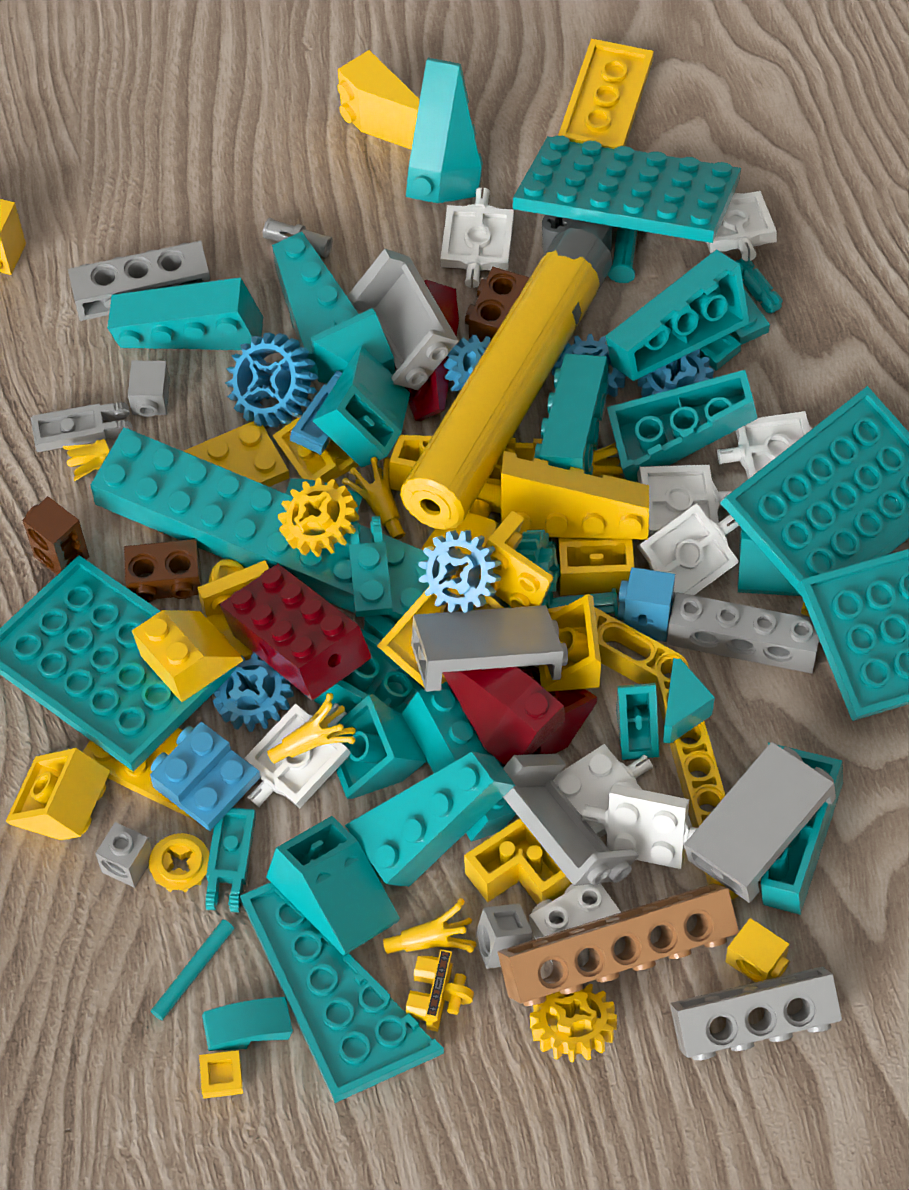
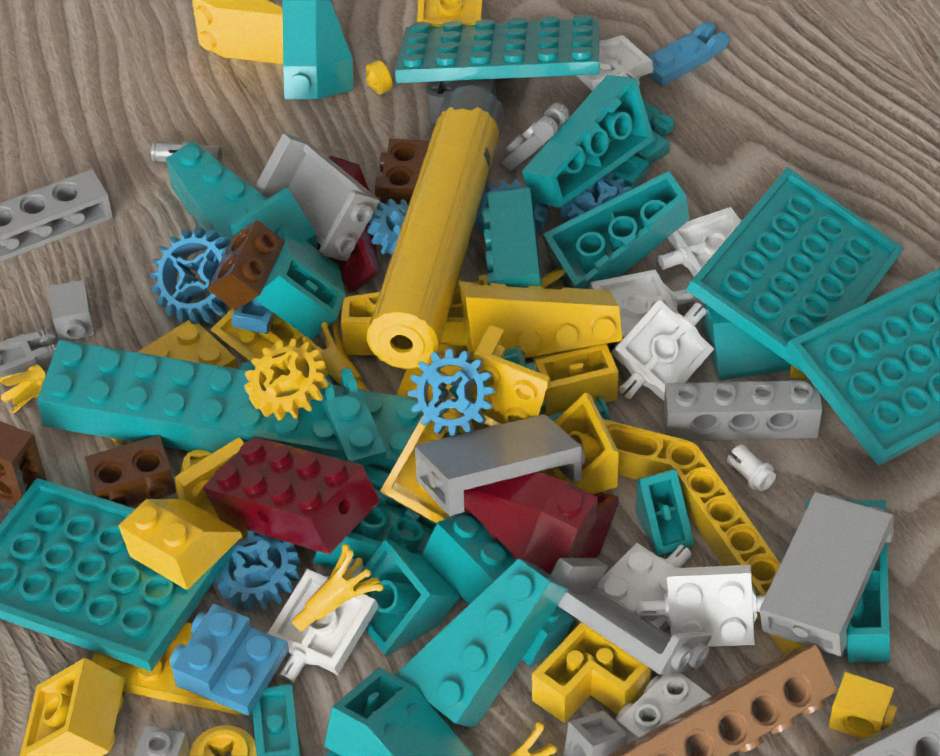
camera: 15 degrees left, 10 degrees down
teal wedge [107,277,264,350] -> none
white plate [440,187,514,288] -> none
teal axle [608,227,637,283] -> none
dark azure brick [617,567,675,642] -> none
teal slope [663,658,715,744] -> none
none -> reddish brown brick [207,219,285,311]
none -> yellow tile [366,60,393,95]
none -> light grey hinge [500,103,569,171]
none -> dark azure hinge [648,21,730,86]
none -> white pin [727,445,776,491]

